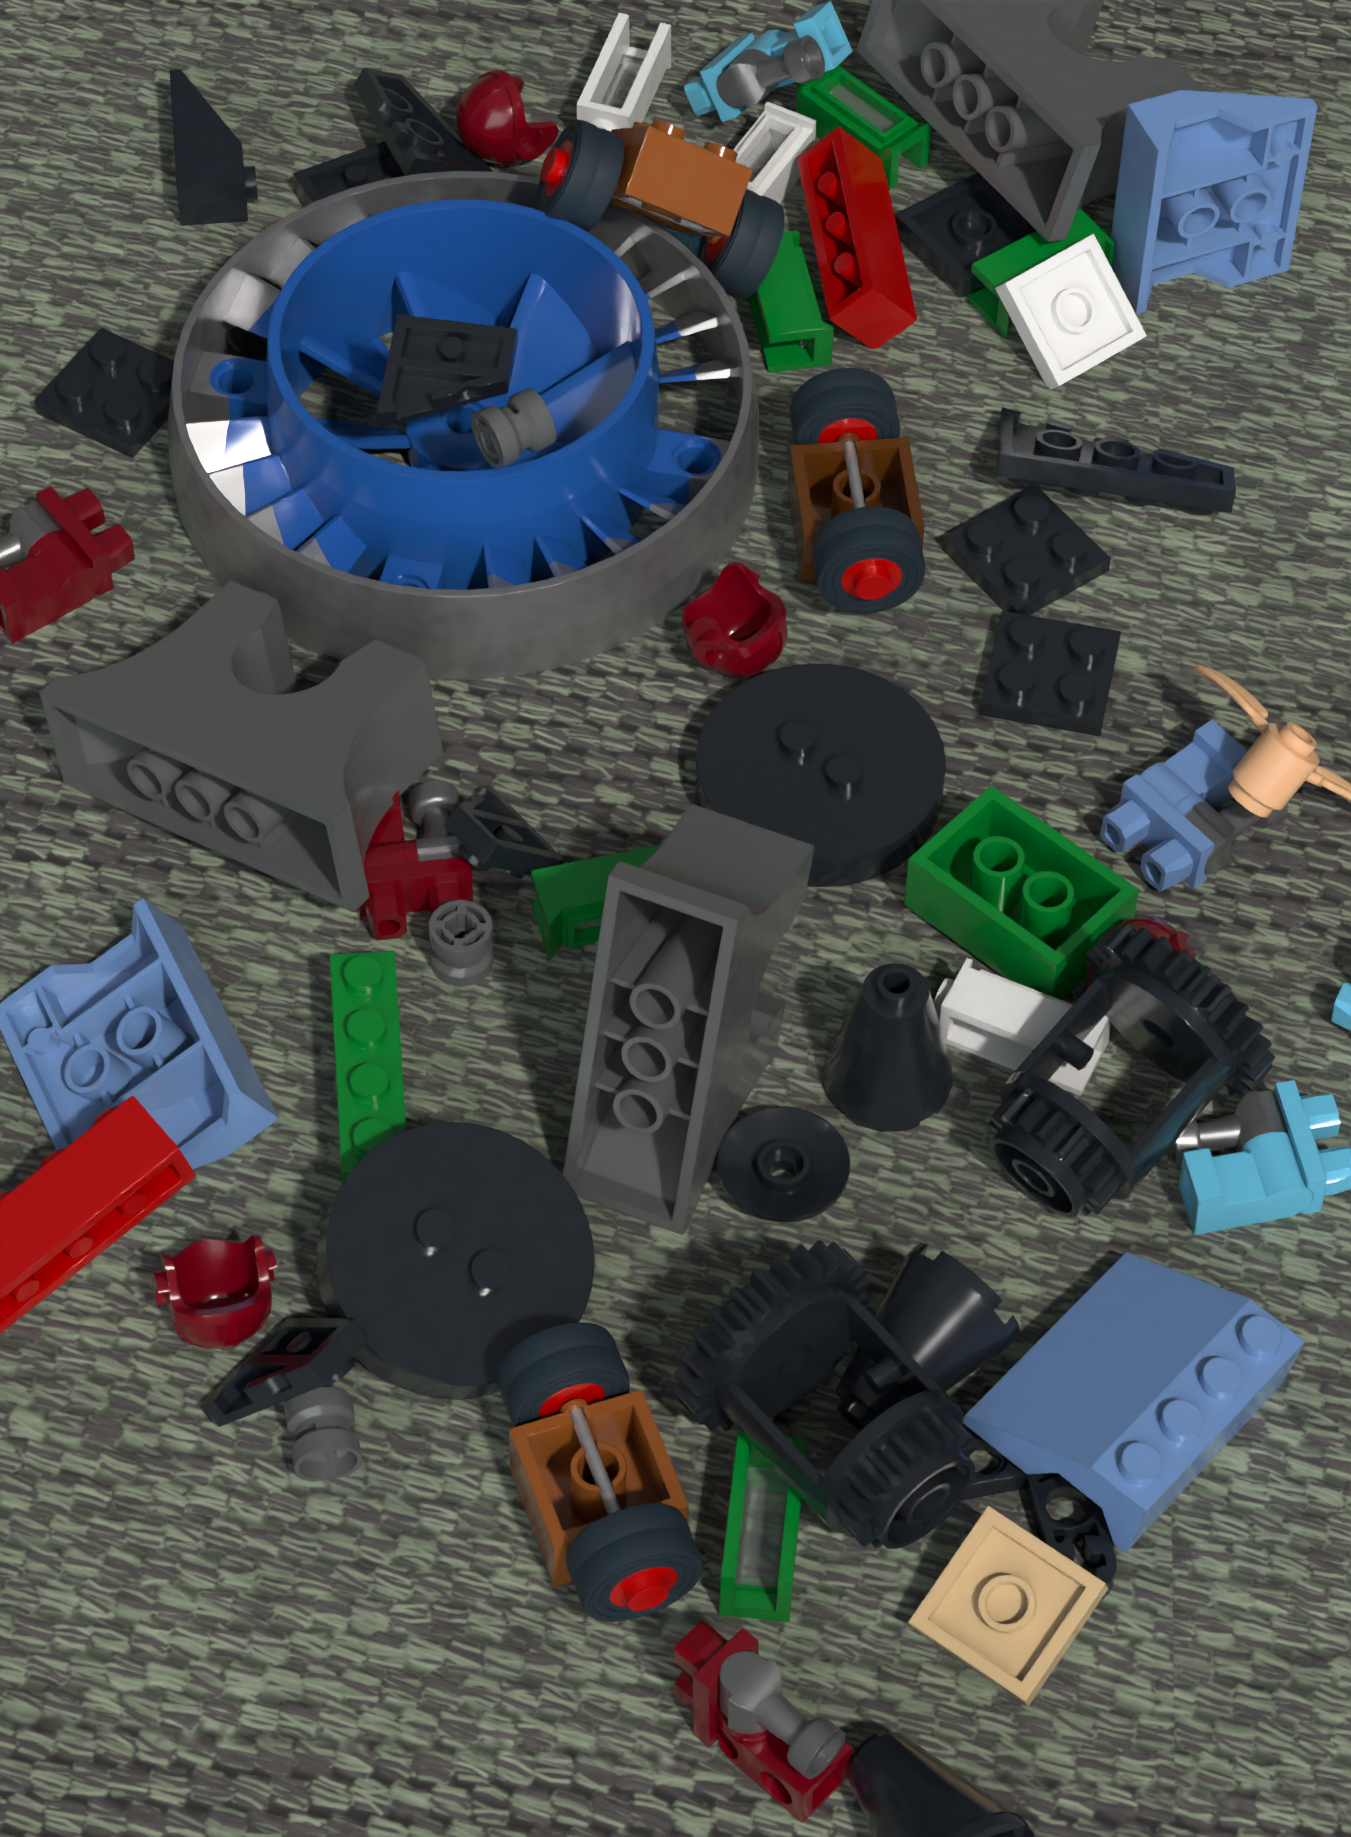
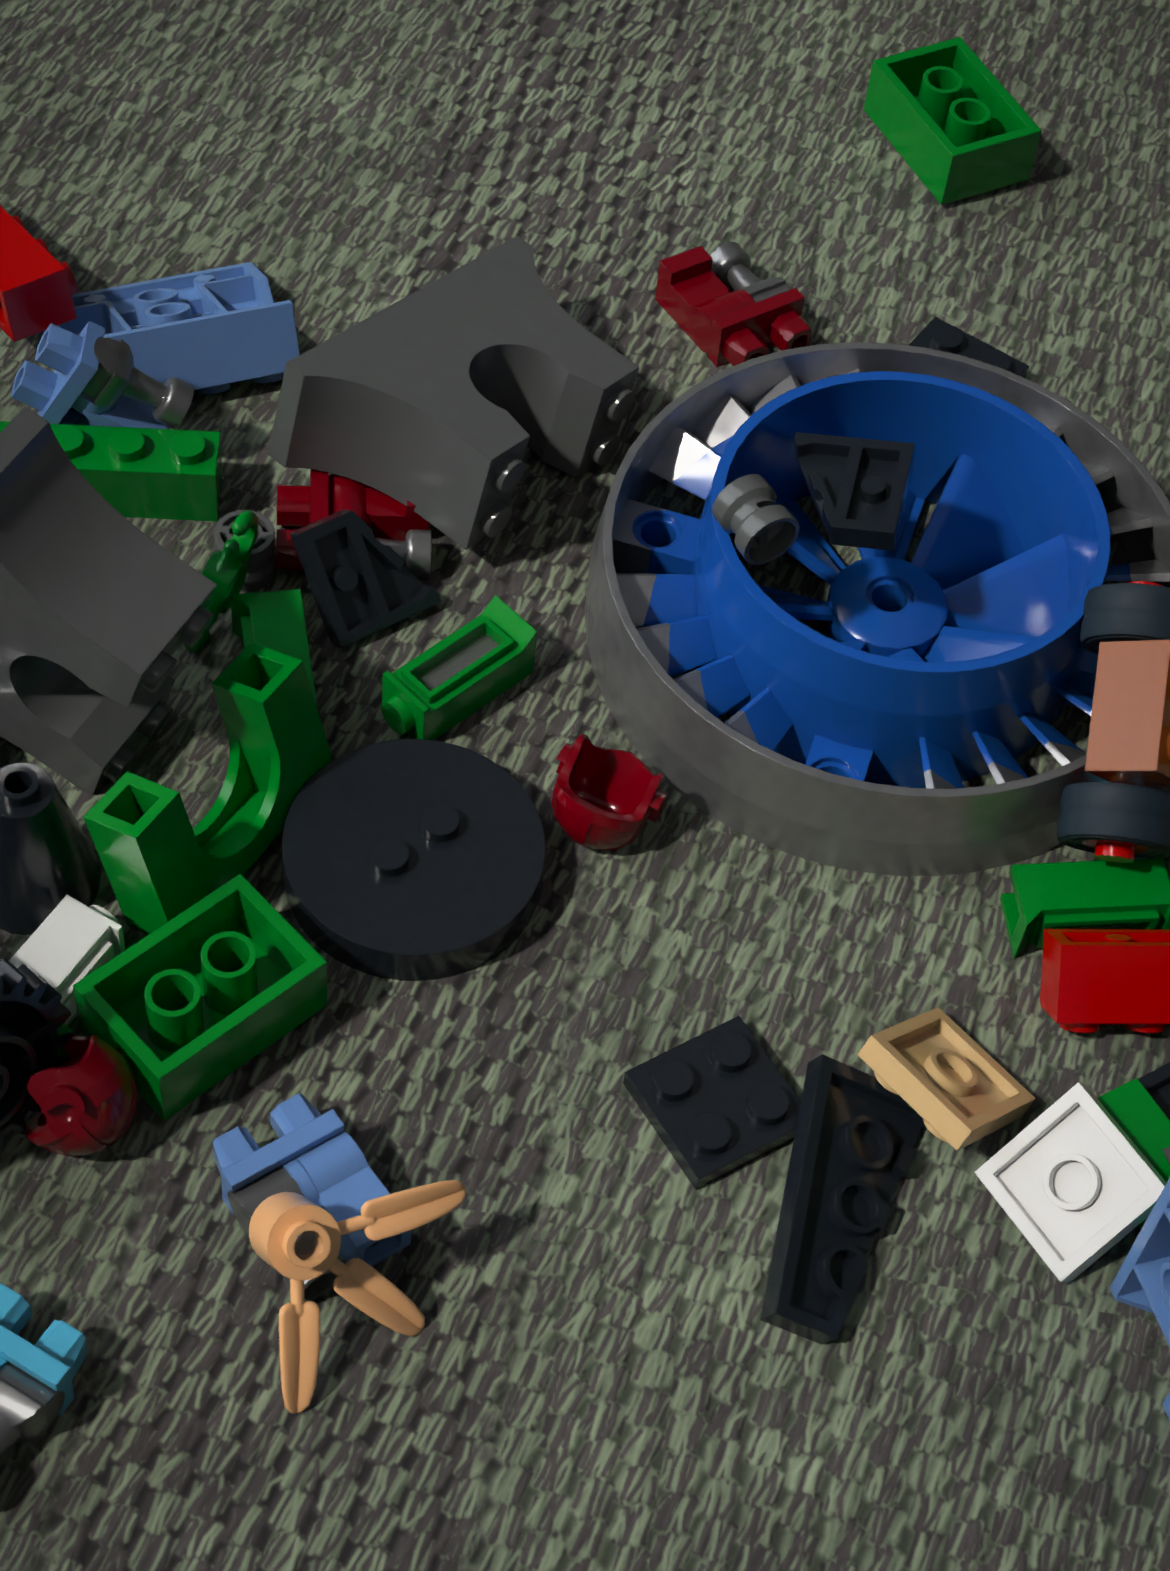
camera: 90 degrees right, 0 degrees up
brick [787,368,925,613] -> none
black plate [980,611,1121,736] -> none
none -> medium blue hips [11,321,194,429]
none -> green arch [83,642,333,935]
none -> green piece [184,510,258,653]
none -> green window [381,595,537,740]
none -> tan plate [857,1007,1036,1151]

